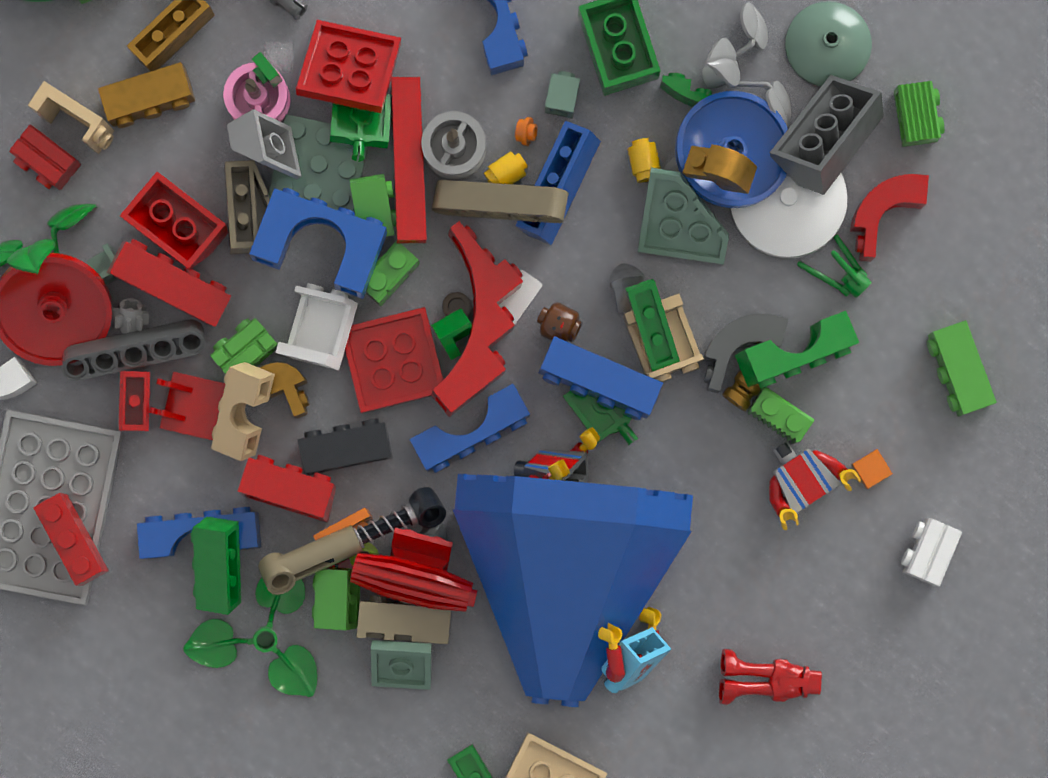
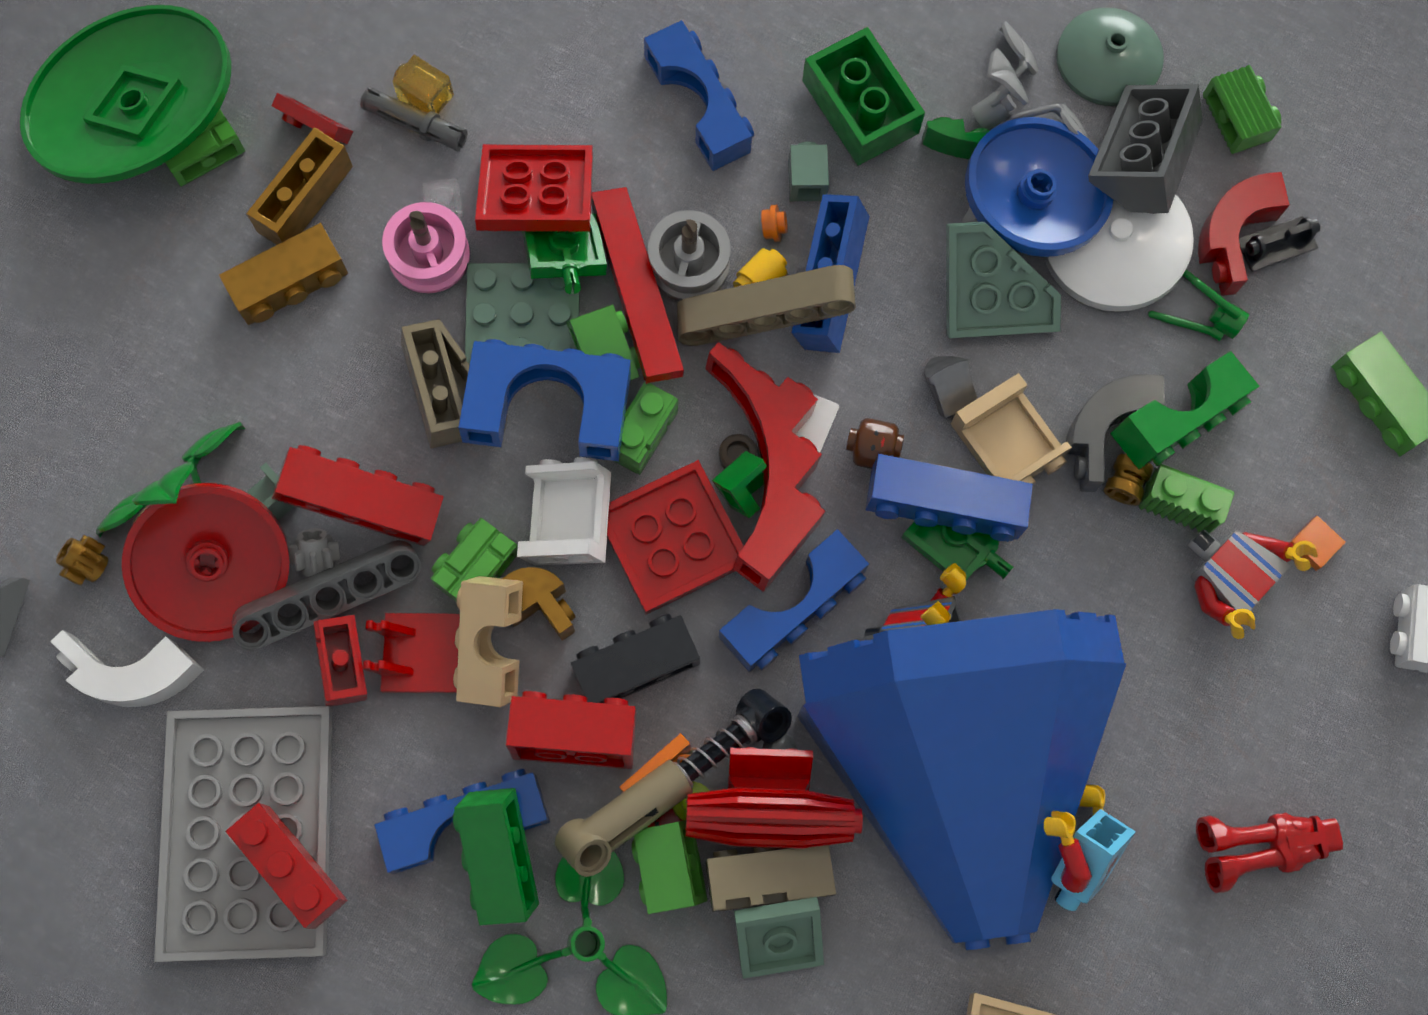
camera: 20 degrees left, 10 degrees down
red brick [9,124,81,190] -> none
tan panel [28,81,114,154] -> none
red slope [119,172,228,270] -> none
light grey slope [227,109,301,179] -> none
green plate [252,52,282,88] -> none
green plate [625,279,680,371] -> none
yellow brick [627,138,661,183] -> none
pearl gold brick [682,144,757,194] -> none
none -> black hinge [1239,216,1320,272]

